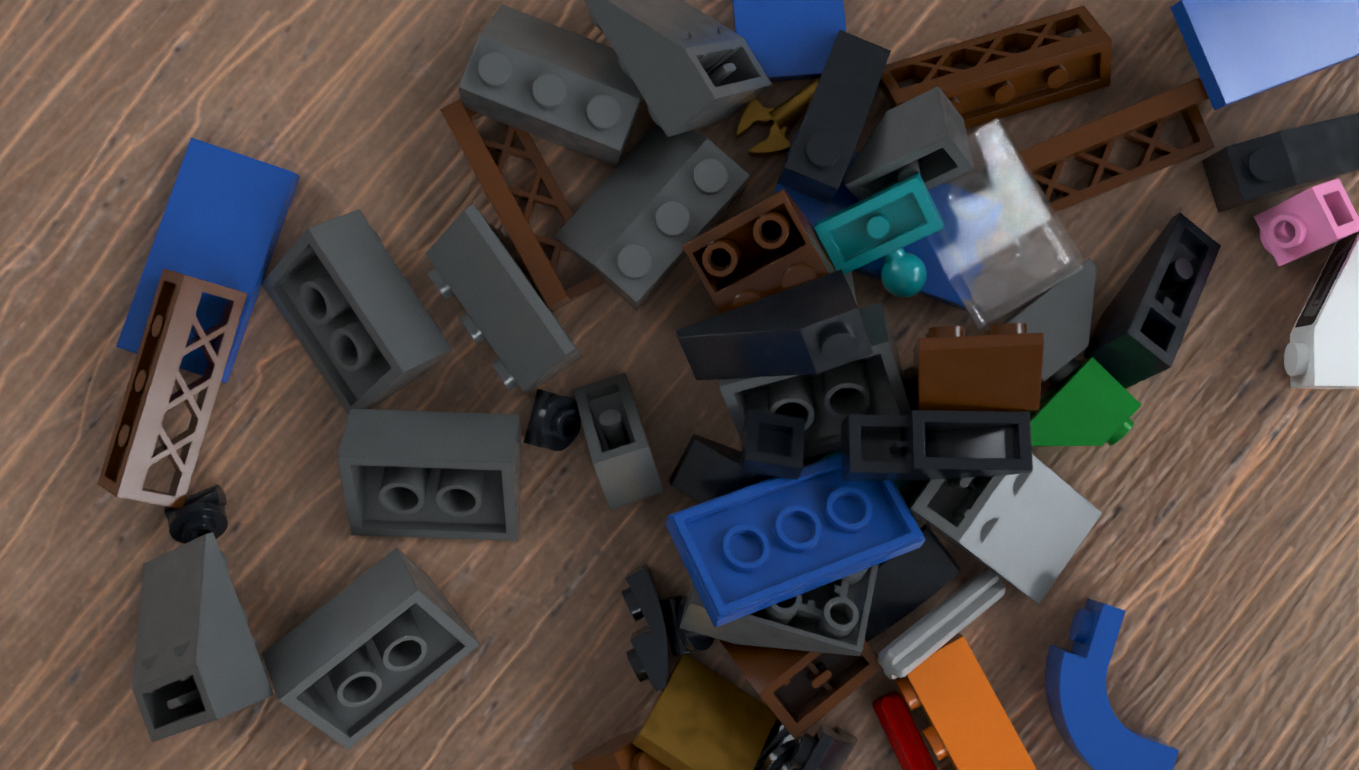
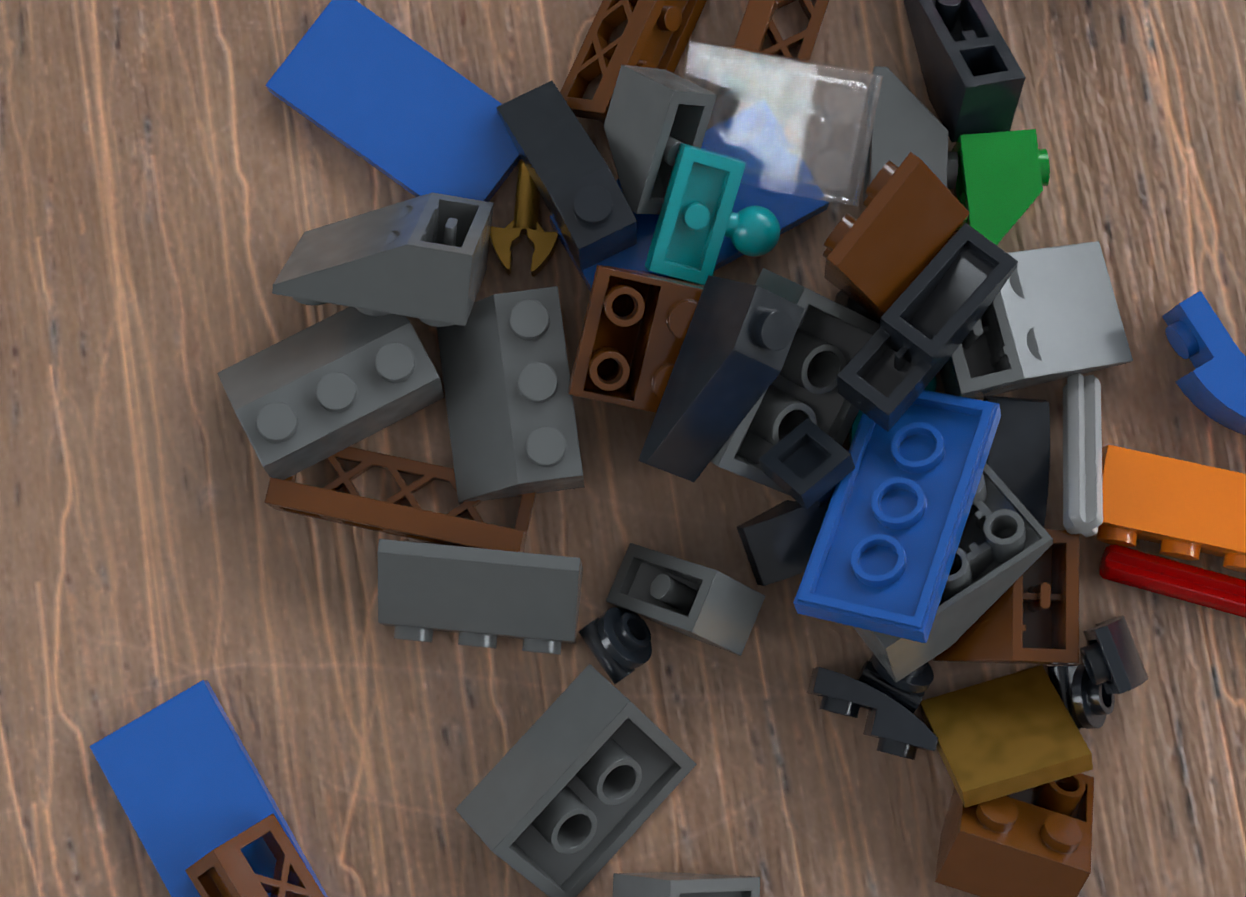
camera: 45 degrees left, 5 degrees down
dark grey slope [262,209,452,415] -> none

